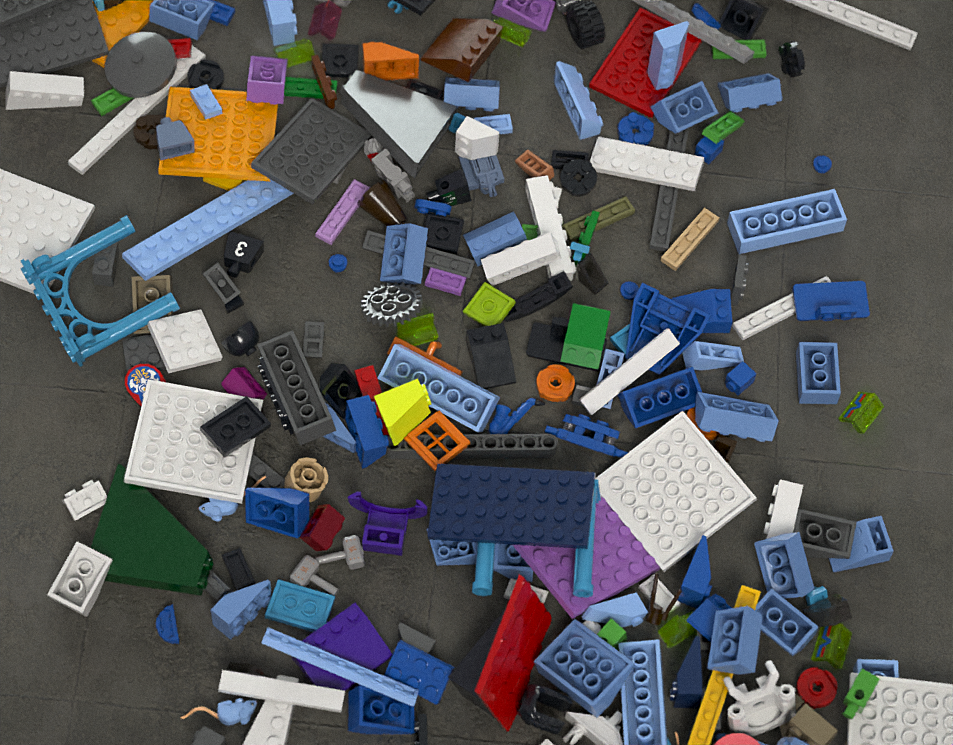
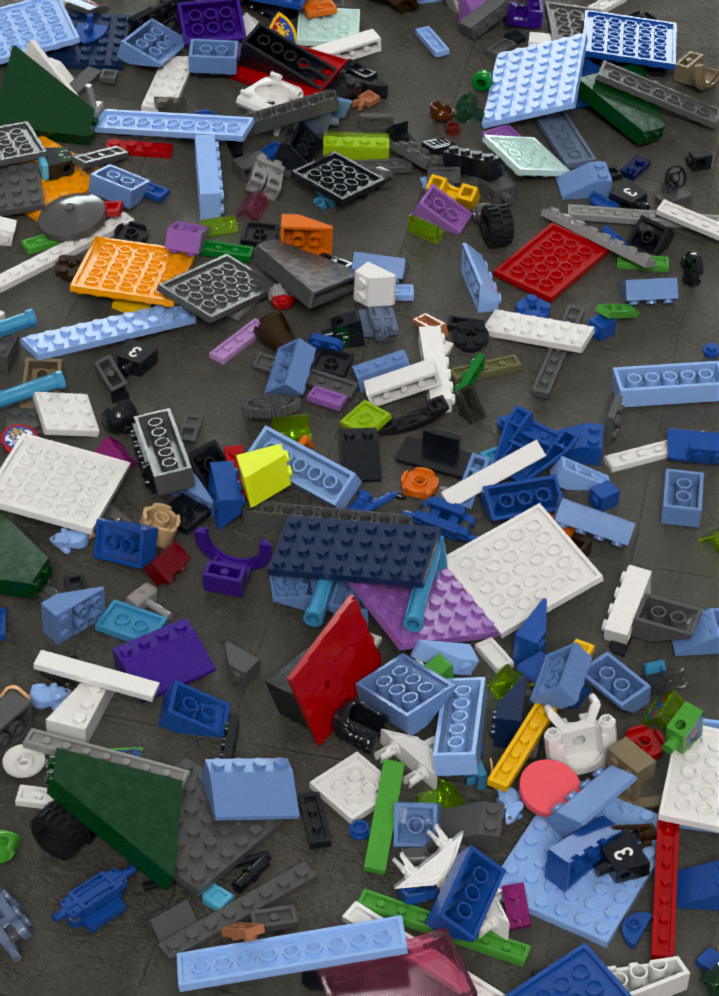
camera: 10 degrees right, 20 degrees down
sand blue torso [156,117,195,160] -> none
light blue plate [190,84,222,119] -> none
black plate [200,396,271,458] -> none
light blue tile [261,628,419,707] -> none
reddish brown plate [311,55,337,109] -> none
light grey piece [315,535,365,570] -> none
blue plate [329,254,347,272] -> none
light grey hips [371,148,415,203] -> none
blue plate [384,640,455,705] -> none
orange piece [404,411,470,471] -> none
reddish brown slope [421,18,503,82] -> none
green slope [560,303,611,369] -> none
dark azure tile [570,242,591,262] -> none
dark brown plant [645,573,682,625] -> none
light blue slope [647,21,689,90] -> none
medium blue slope [651,81,718,134] -> none
tan plate [661,208,719,271] -> none
medium blue slope [754,532,814,599] -> none
none -> black plate [167,493,212,535]

